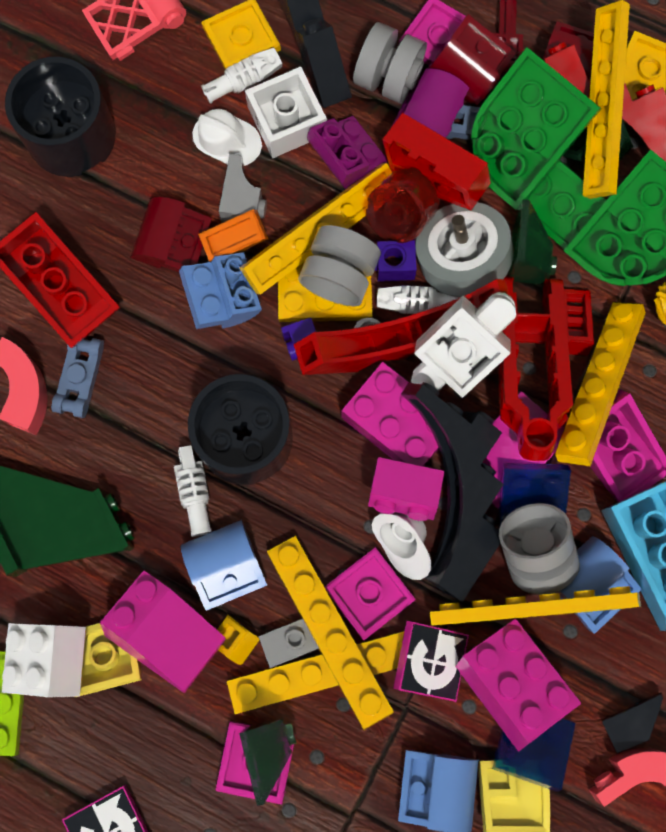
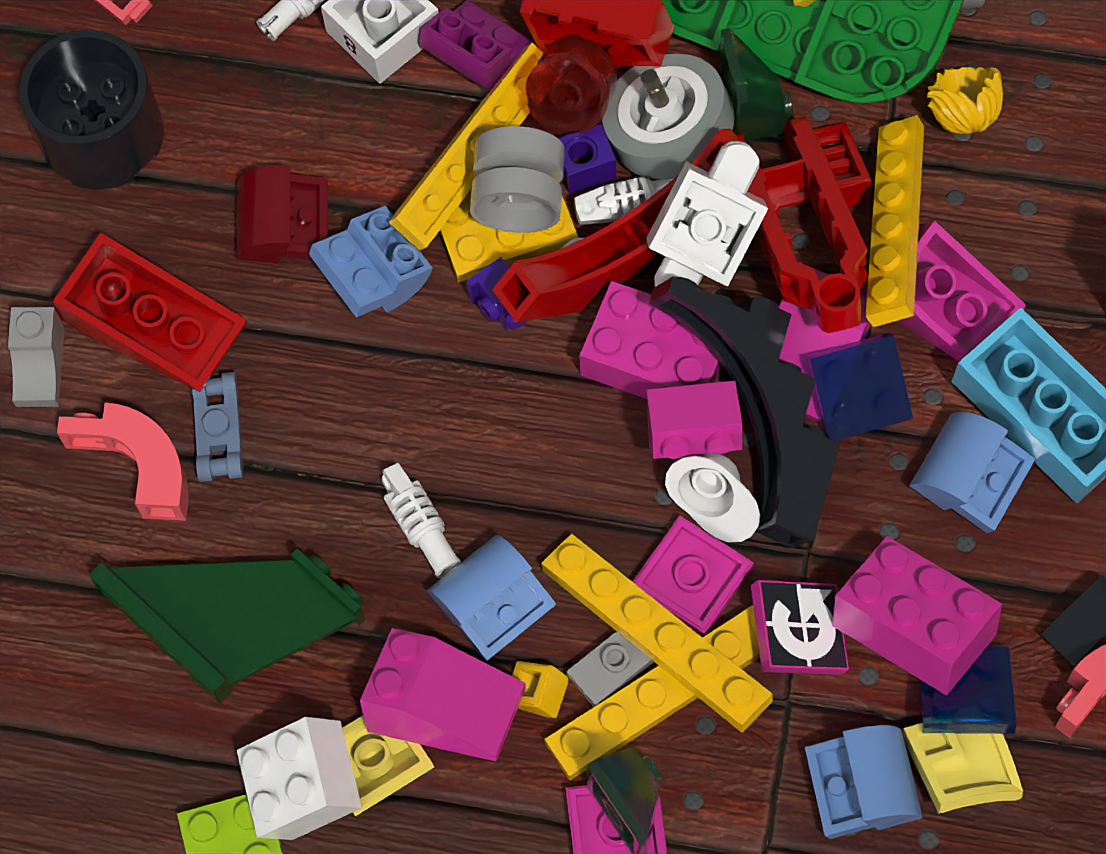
camera: 15 degrees left, 10 degrees down
black brick [188,374,293,485] -> none
white piece [192,109,262,166] -> none
orange tile [198,209,268,262] -> none
light grey arch [219,154,267,223] -> none
yellow plate [430,586,641,625] -> none
light grey wheel [499,503,580,595] -> none

